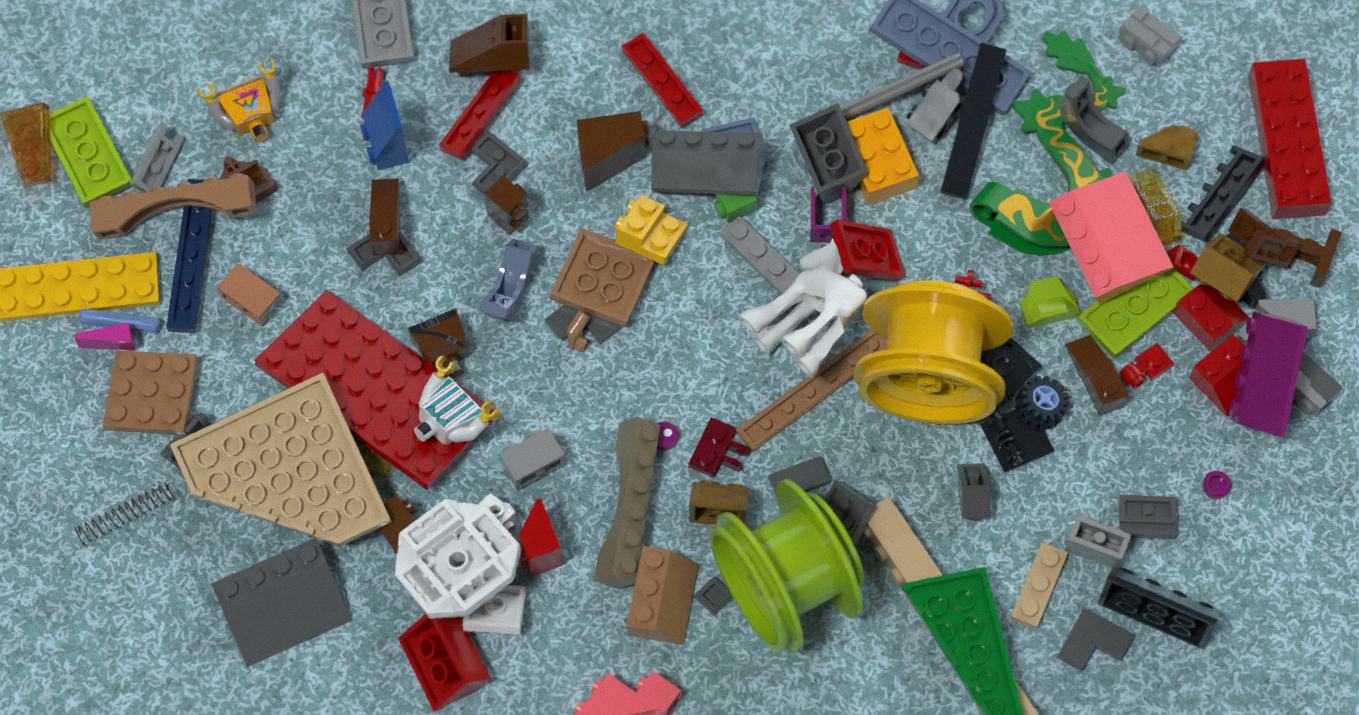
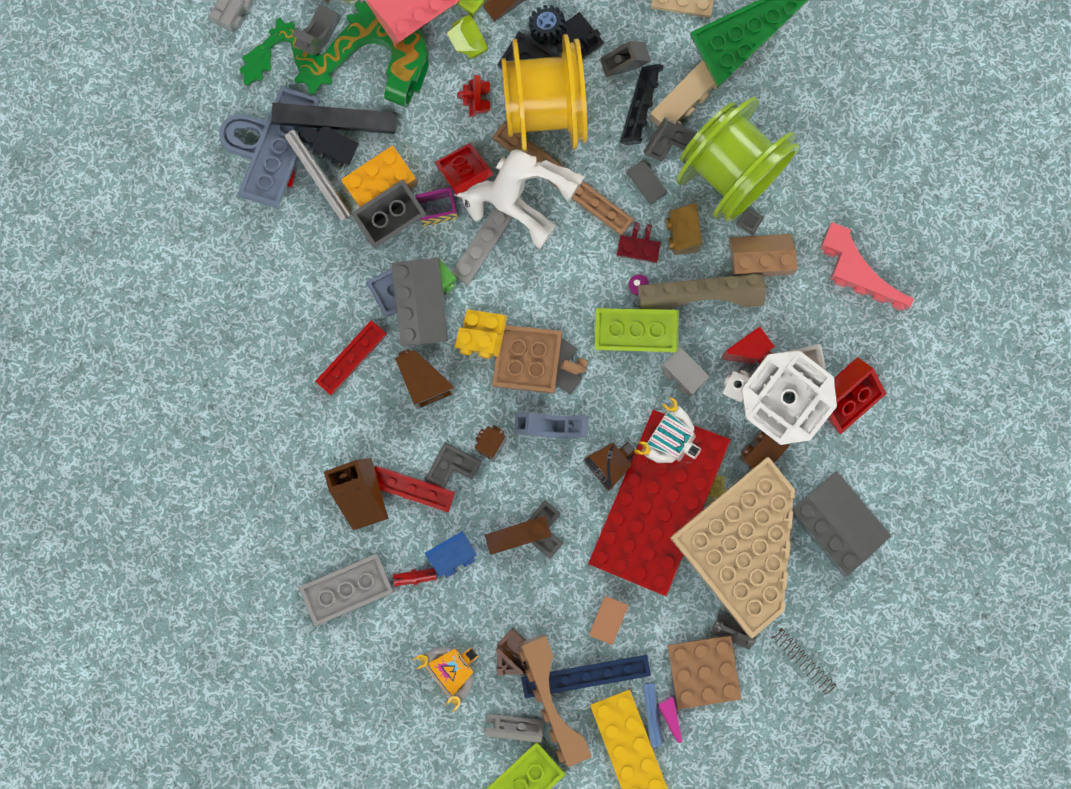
camera: 105 degrees left, 15 degrees up
none -> lime plate [595,308,679,352]
none -> black hinge [620,64,664,145]

